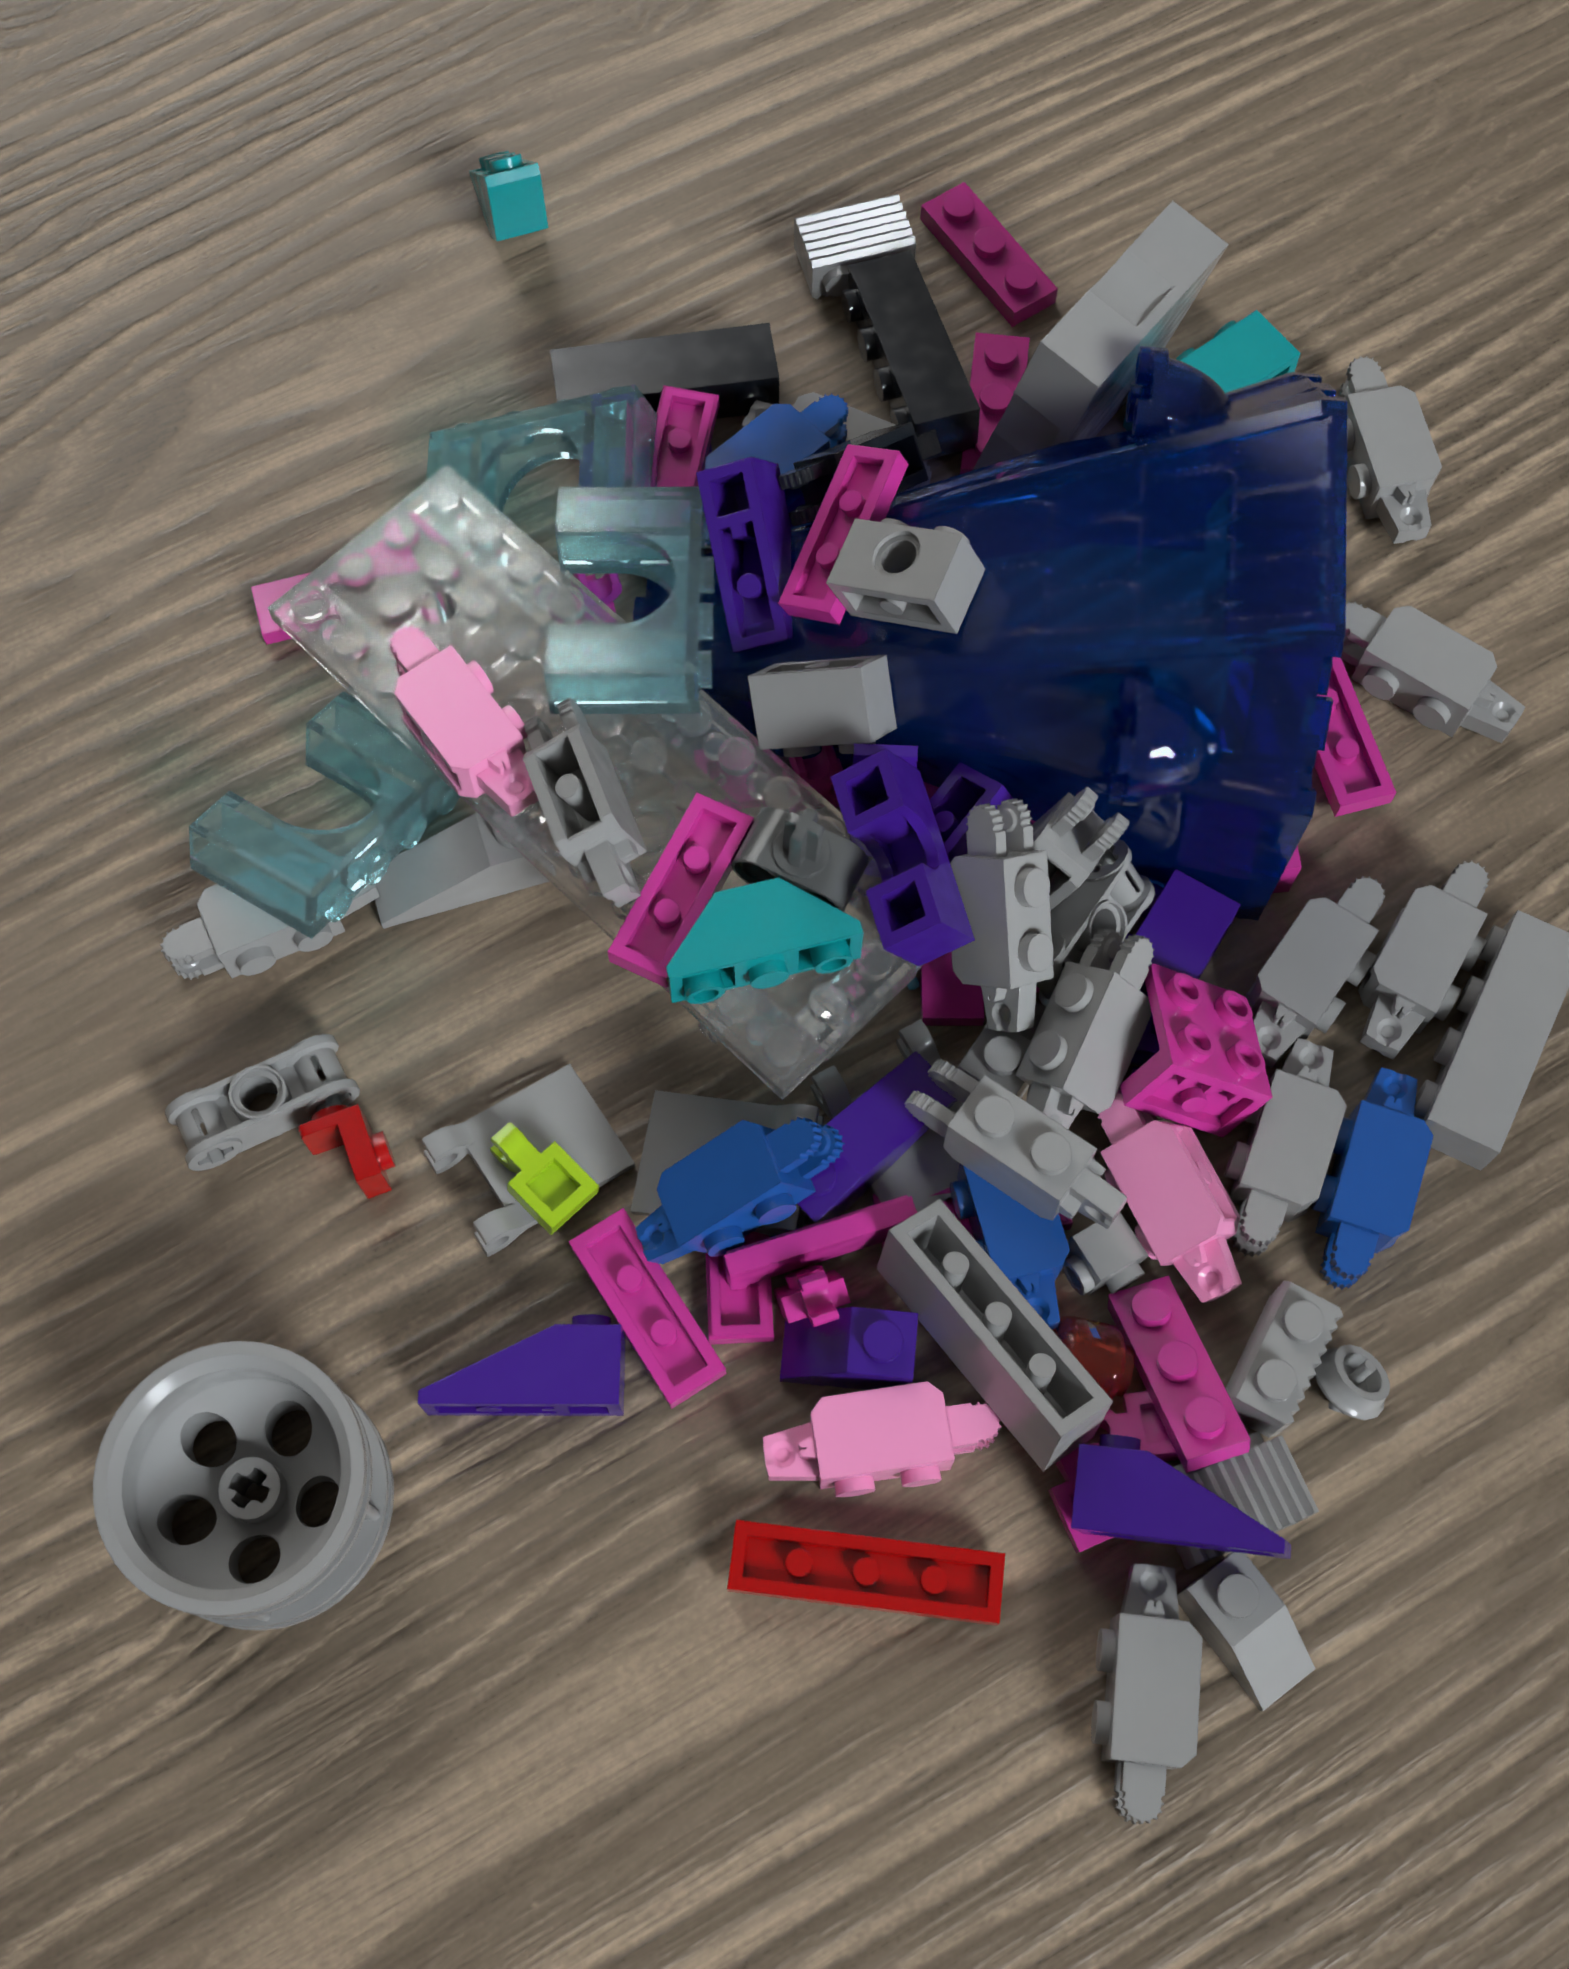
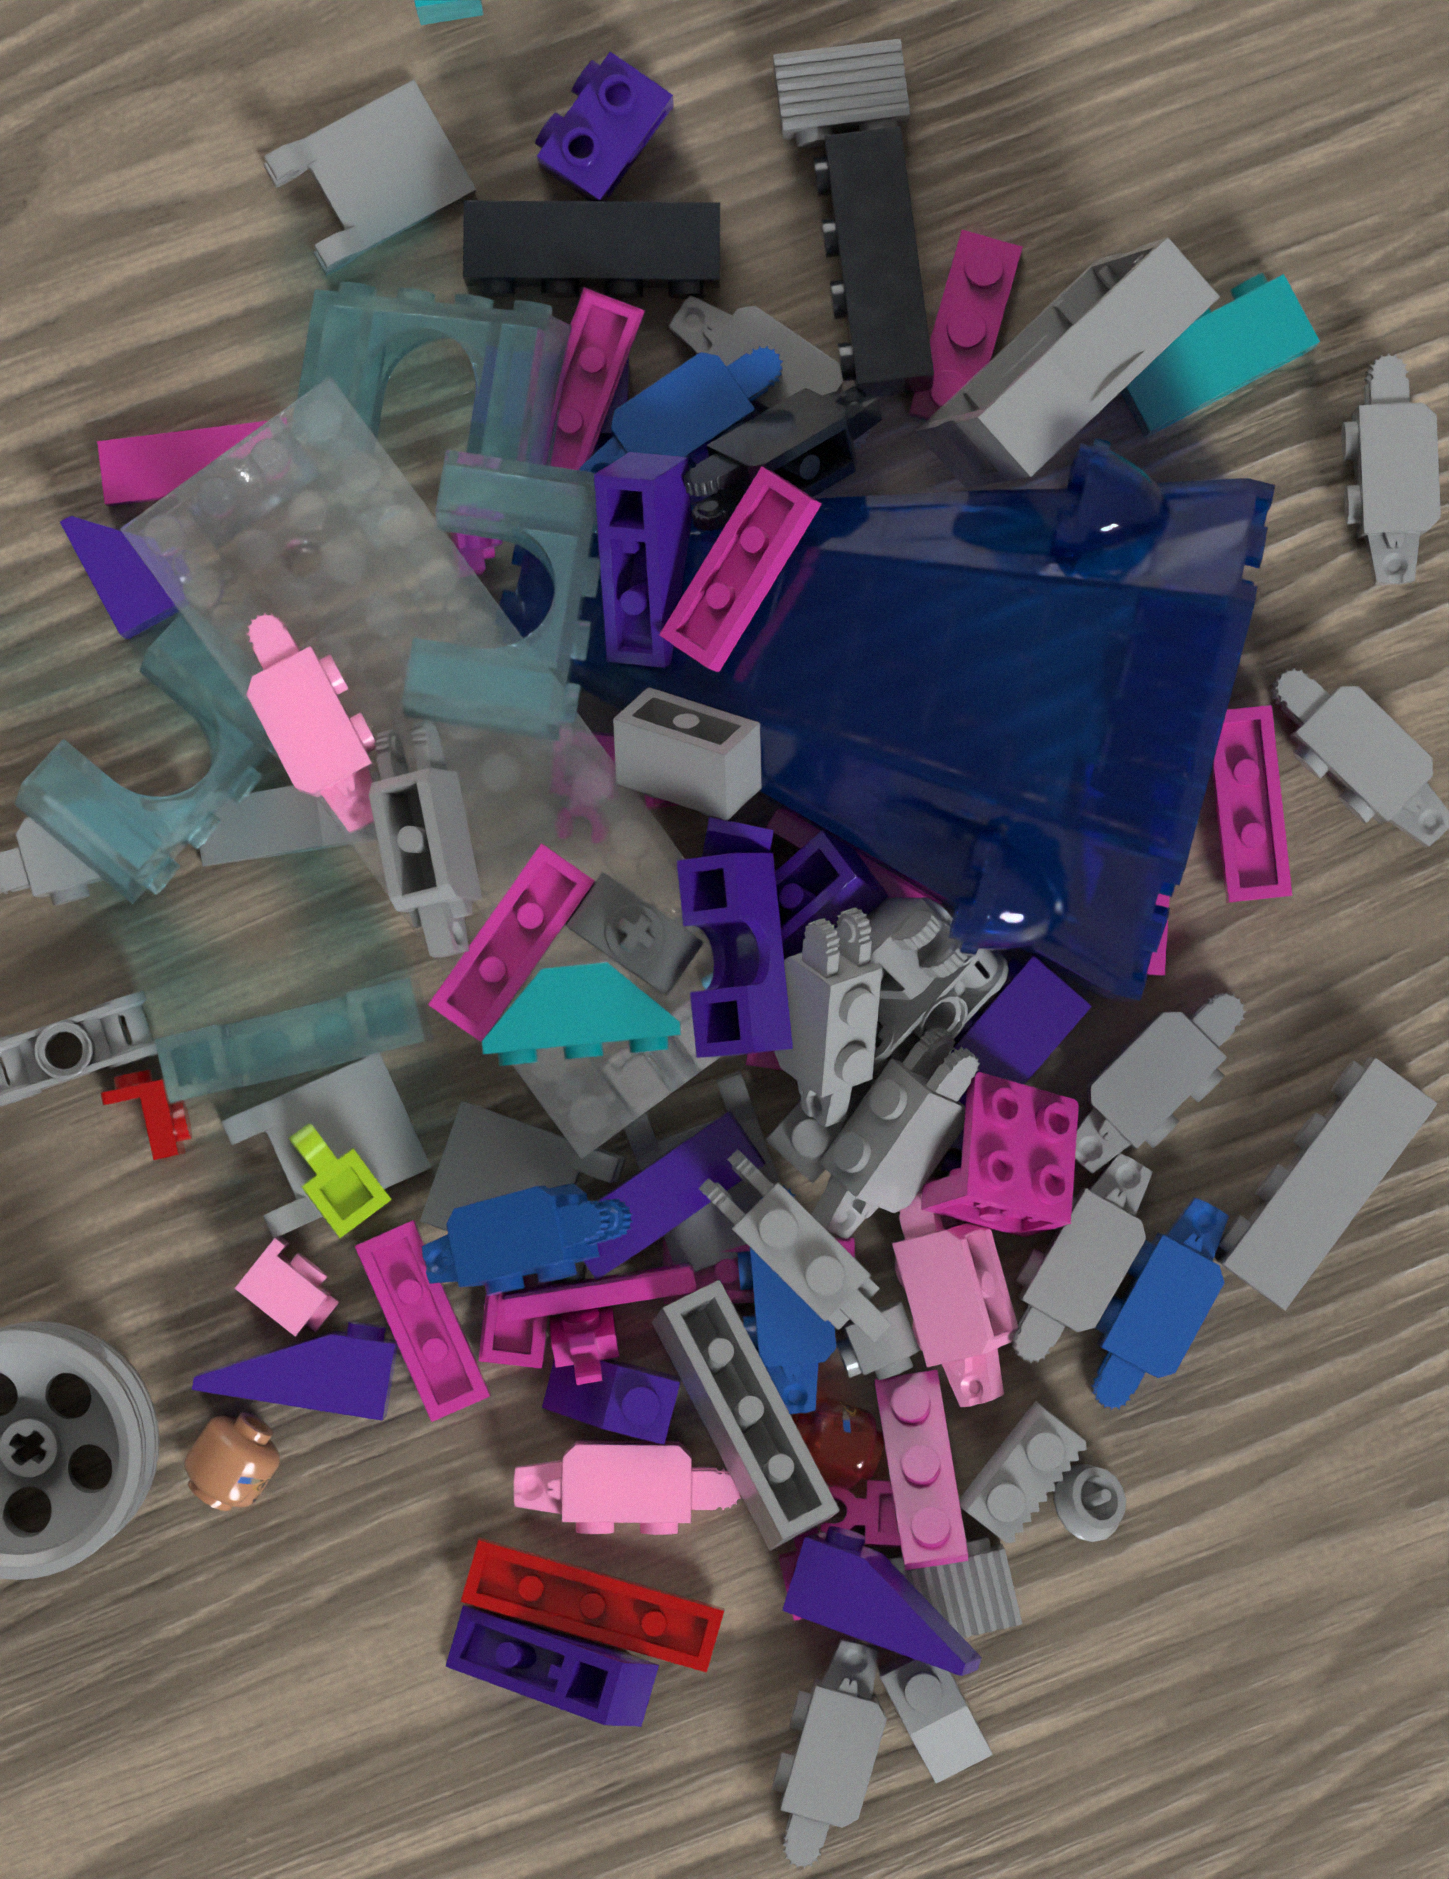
camera: 10 degrees right, 20 degrees up
light grey brick [826,518,985,634] -> none
dark pink plate [920,182,1058,327] -> none
light grey hinge [1358,861,1490,1059] -> none
none -> dark purple slope [60,516,196,640]
none -> clear light blue arch [154,977,434,1103]
none -> nougat head [185,1412,280,1511]
none -> bright pink brick [235,1236,340,1336]
none -> light grey flag [264,80,477,276]
none -> dark purple slope [445,1605,659,1727]
none -> dark purple brick [535,52,674,201]

